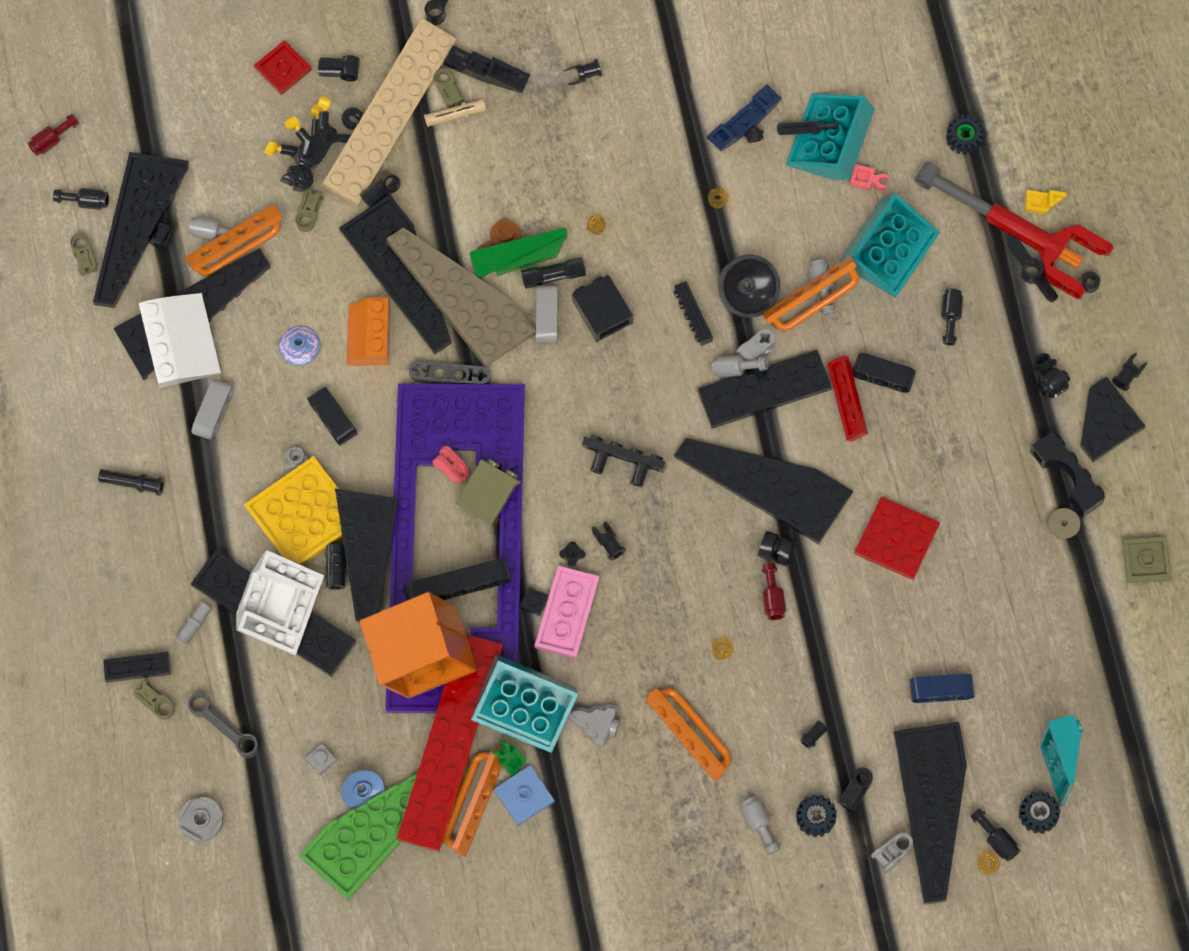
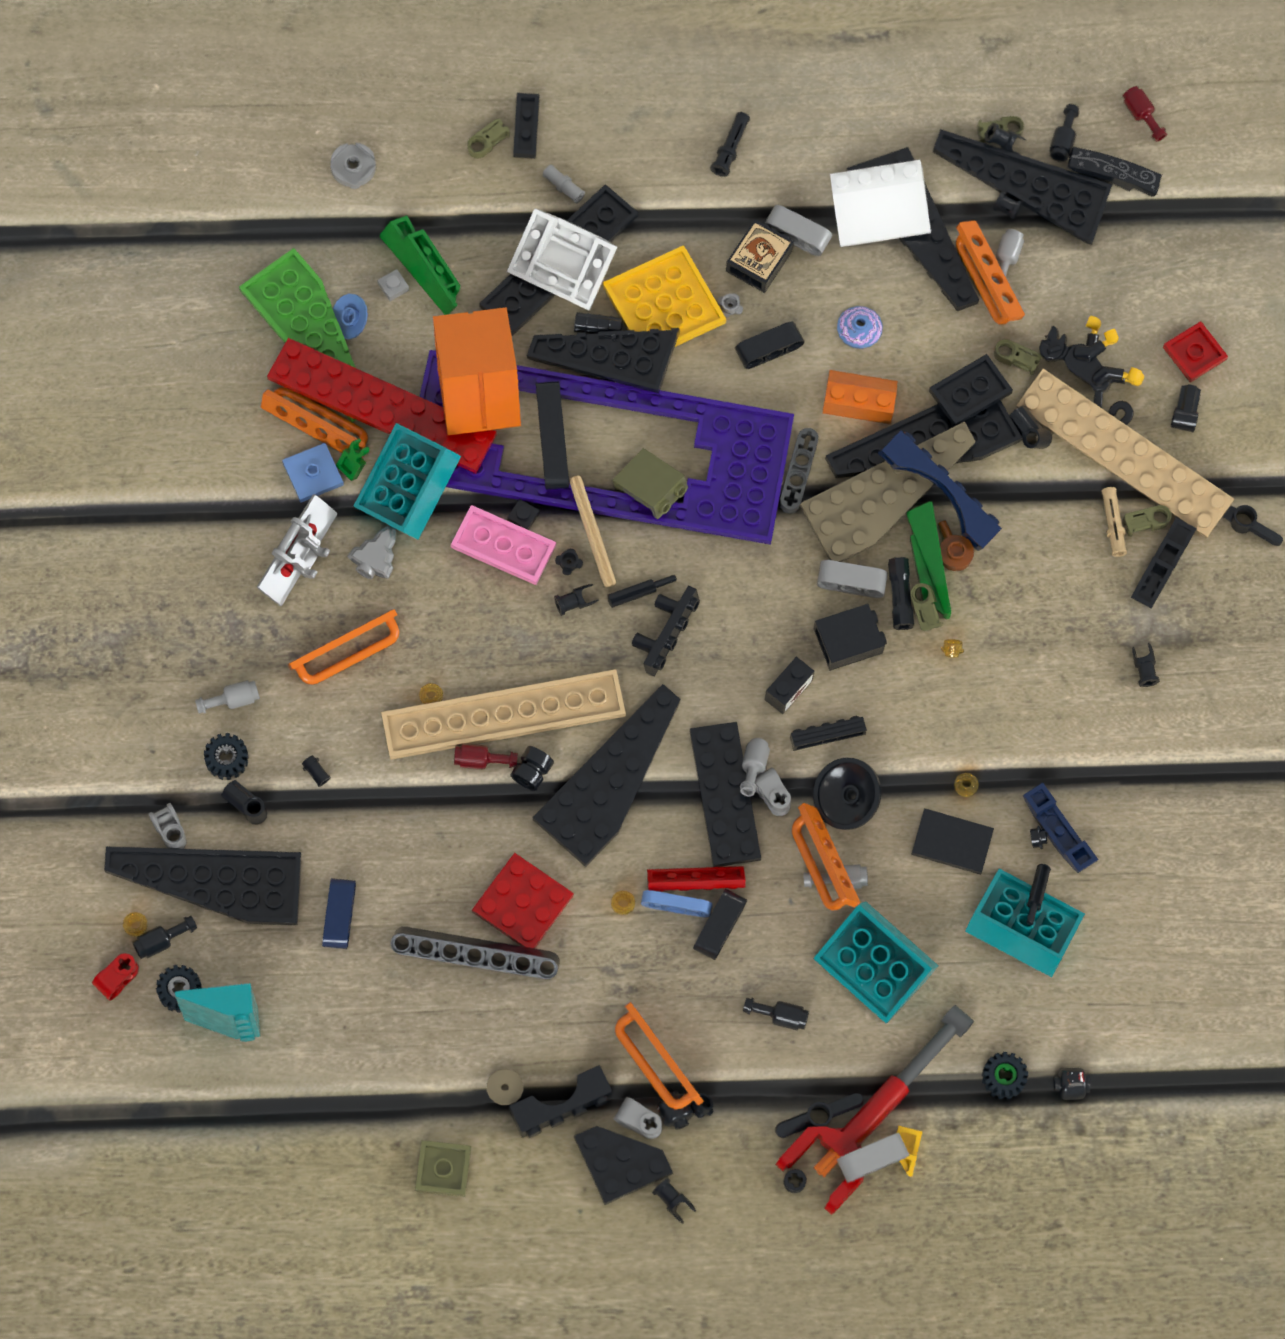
camera: 90 degrees right, 0 degrees up
dark grey piece [188,693,259,758] -> none
coral plate [433,446,469,483] -> none
coral plate [850,164,889,191] -> none
none -> red piece [92,953,139,1001]
none -> piece [257,494,338,606]
none -> green wedge [380,216,460,315]
none -> tan plate [381,669,626,760]
none -> black beam [391,927,560,979]
none -> tan axle [569,476,616,588]
none -> black axle [607,575,677,608]
none -> clear yellow plate [611,891,635,915]
none -> light grey piece [613,1097,662,1139]
none -> orange piece [615,1002,704,1109]
none -> medium blue beam [641,890,712,917]
none -> brick [726,220,794,293]
none -> black brick [764,656,815,714]
none -> light grey beam [837,1133,910,1183]
none -> dark blue arch [878,430,1002,551]
none -> olive piece [911,583,943,631]
none -> black tile [911,808,994,875]
none -> black plate [929,354,1013,427]
none -> black piece [985,123,1026,155]
none -> black head [1053,1067,1090,1100]
none -> black slope [1067,147,1162,197]

